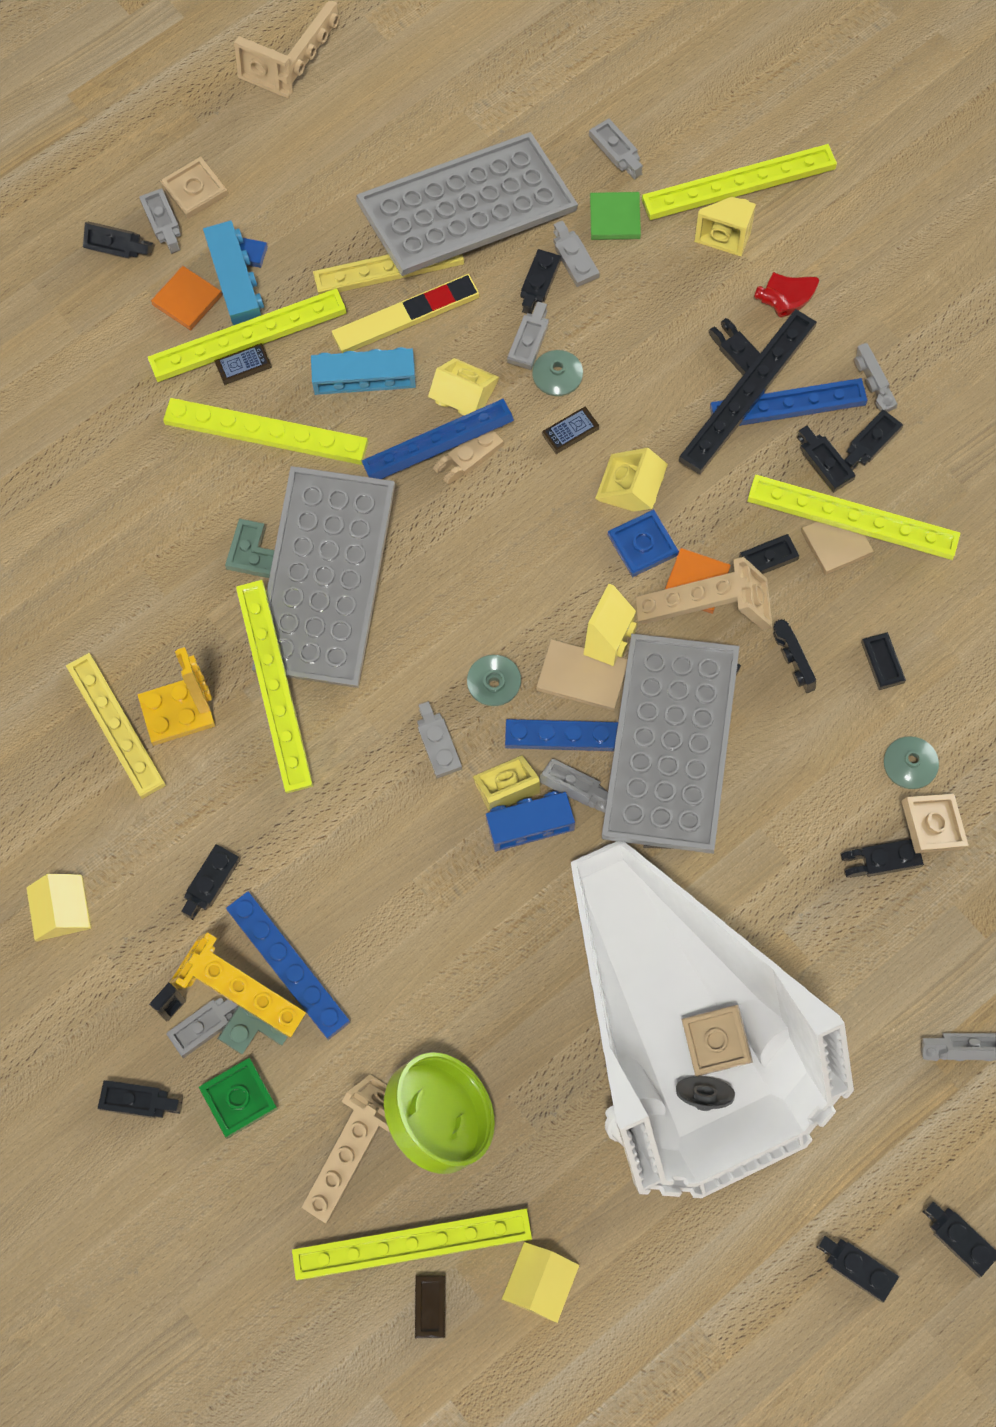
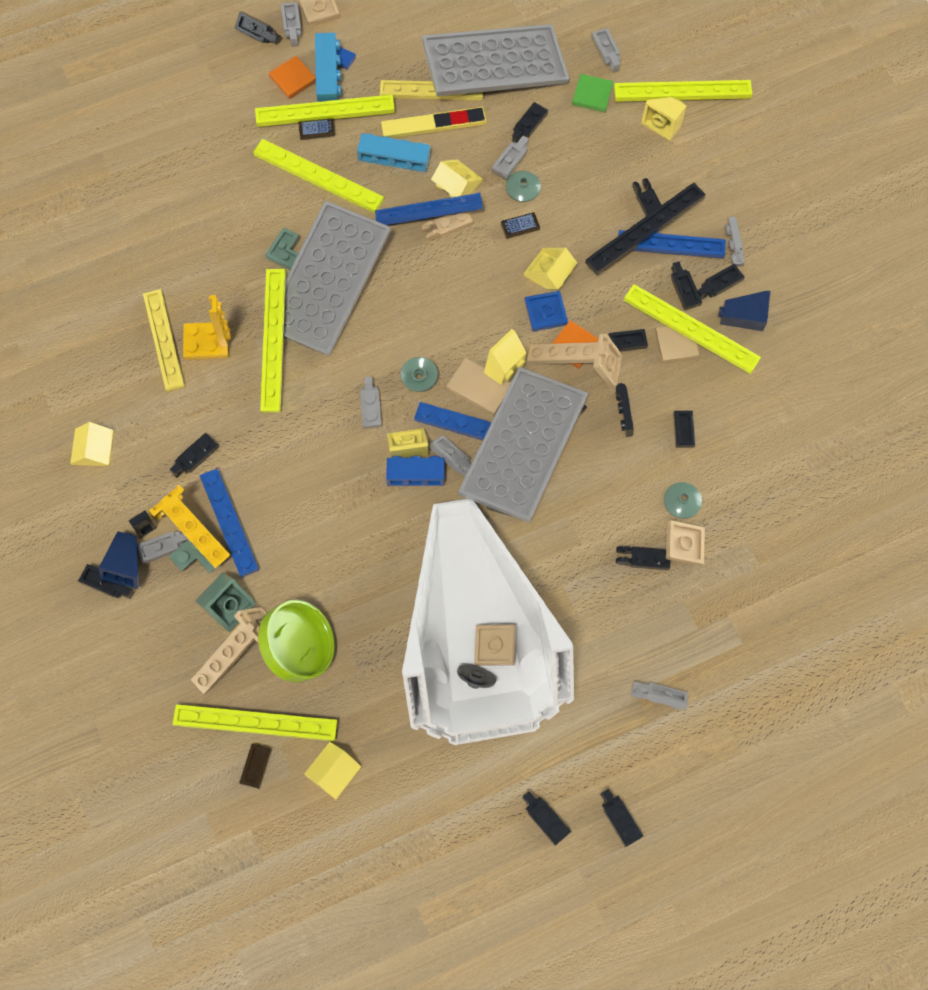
camera: 10 degrees right, 0 degrees up
green plate [198,1058,278,1139] -> none
light grey hinge [553,220,600,287] -> none
red arm [754,272,819,317] -> none
none -> dark blue slope [99,531,139,589]
none -> sand green slope [195,572,256,632]
none -> dark blue slope [718,290,771,331]

